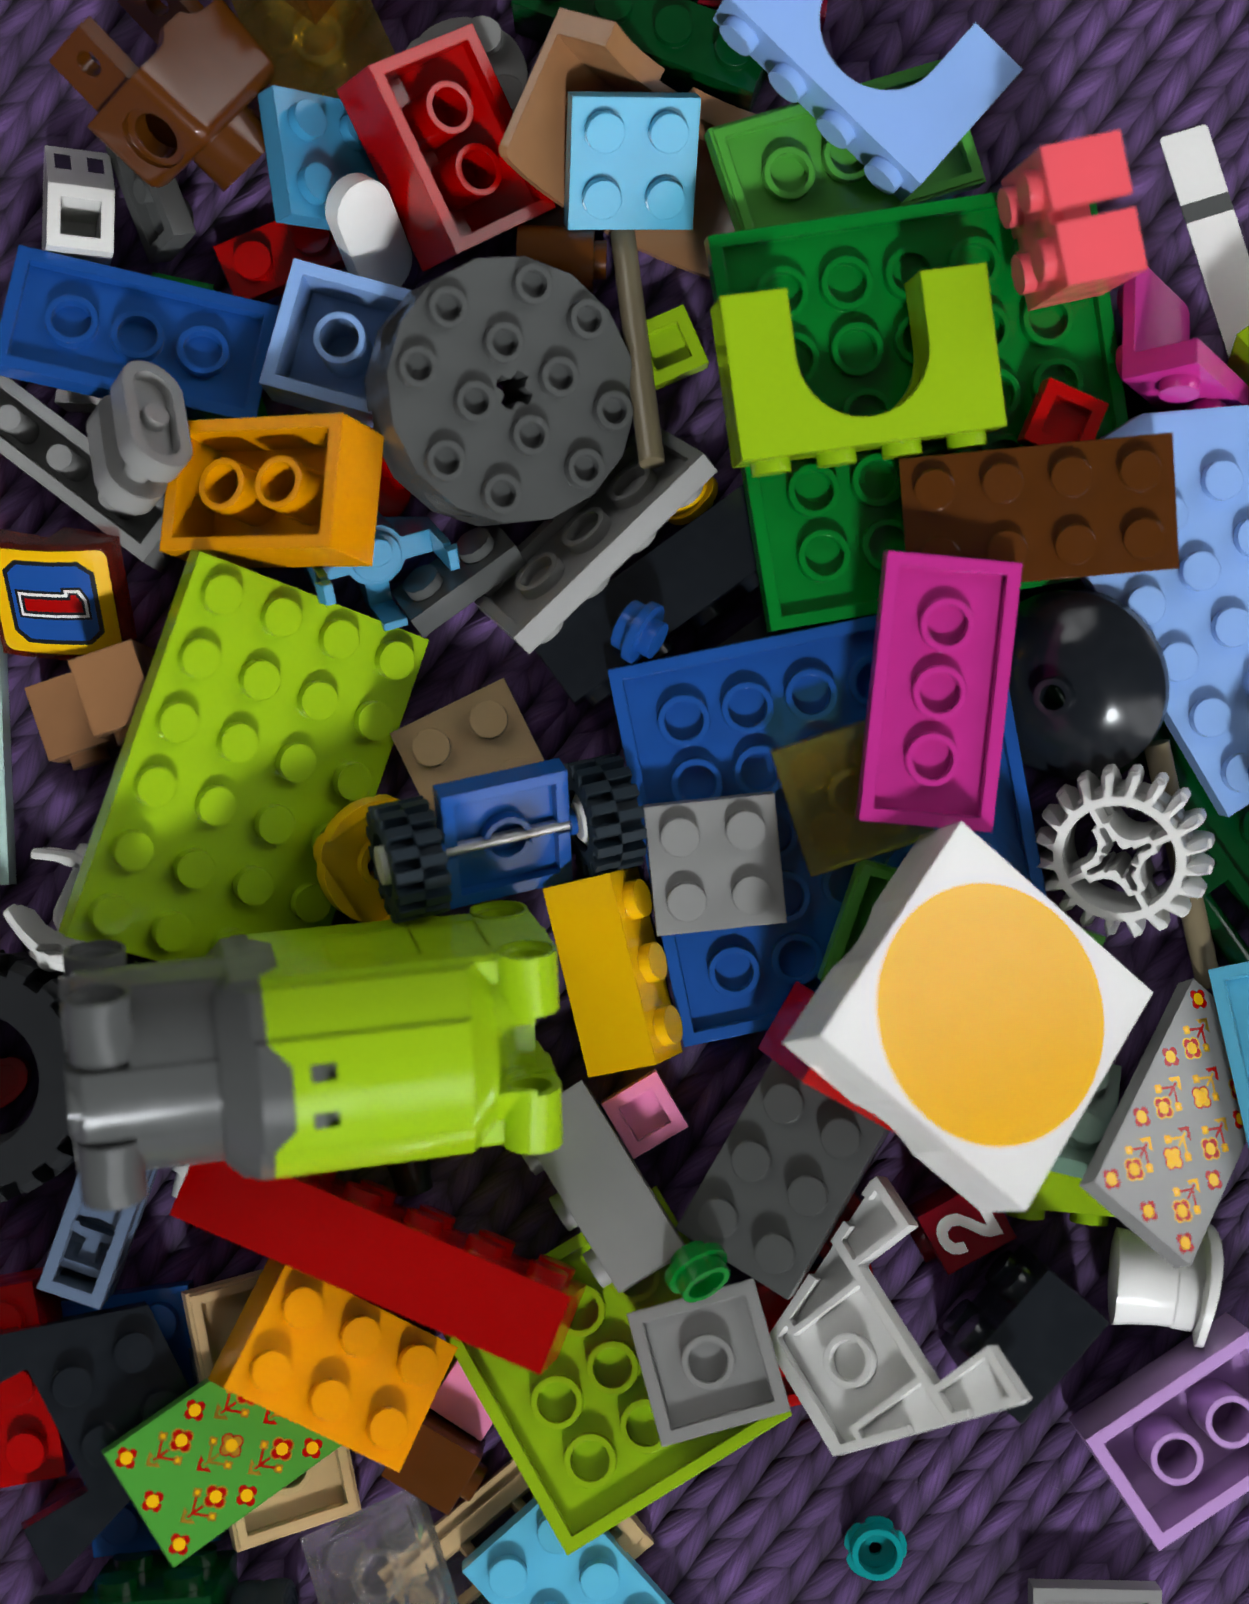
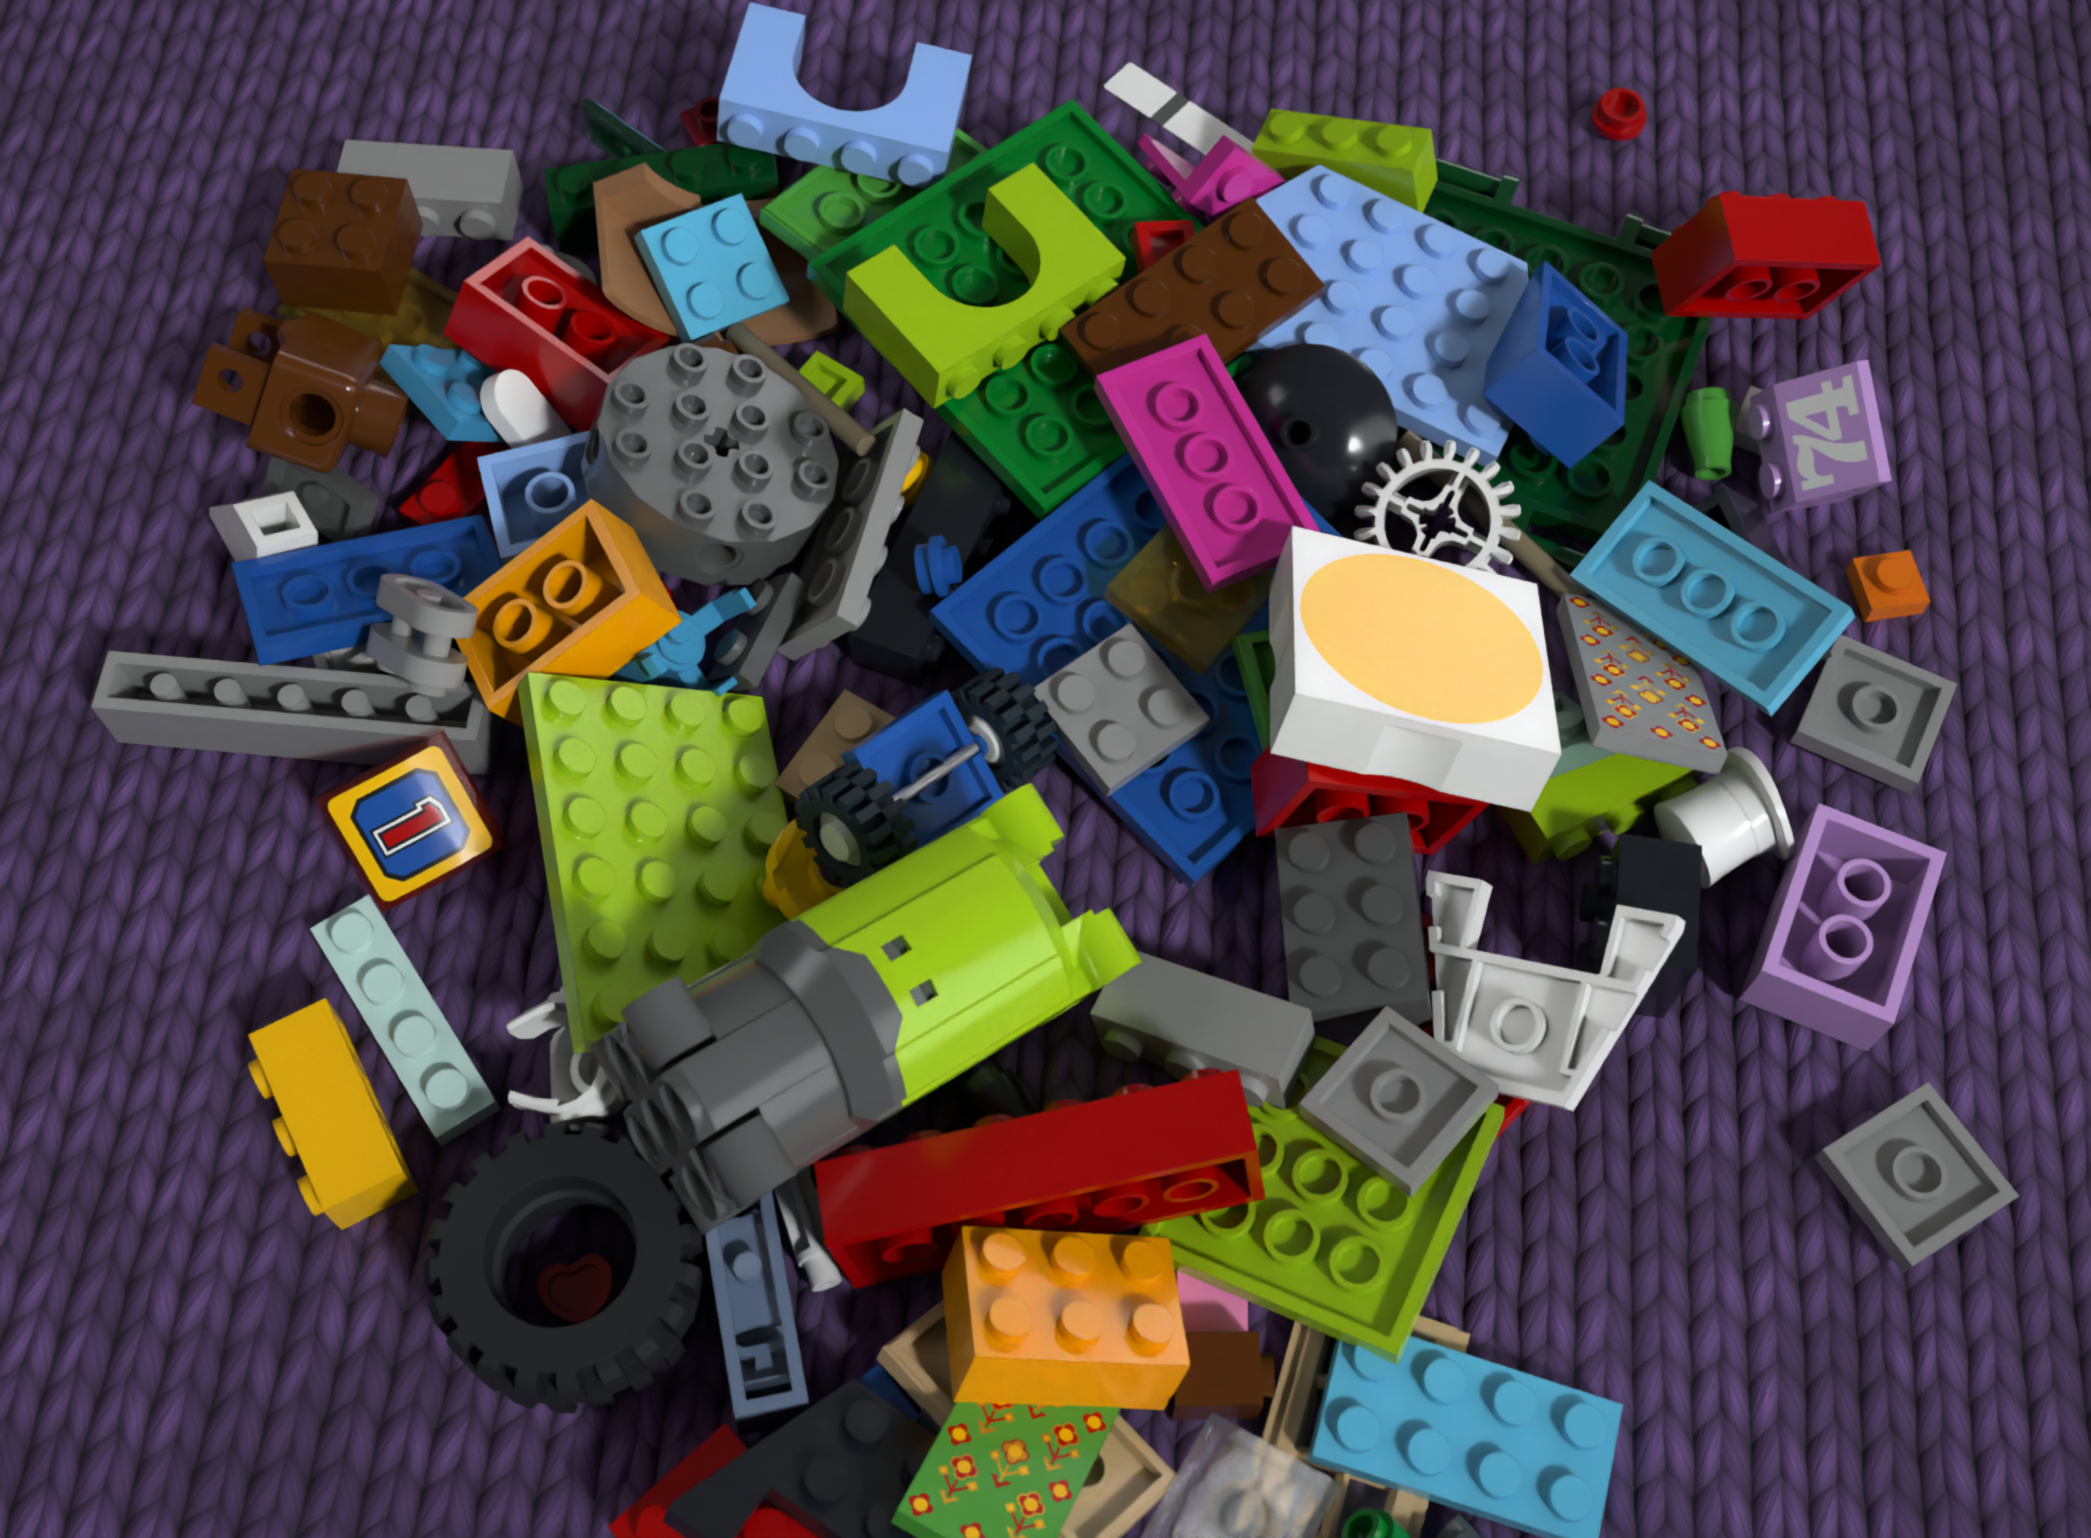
camera: 30 degrees left, 25 degrees down
medium nougat brick [24,639,156,771] -> none
yellow brick [542,866,683,1078] -> none
bright pink plate [601,1069,689,1159] -> none
green plate [665,1240,730,1302] -> none
teal plate [844,1515,907,1581] -> none
dark red brick [908,1184,1017,1275] -> none
coral piece [997,130,1148,311] -> none

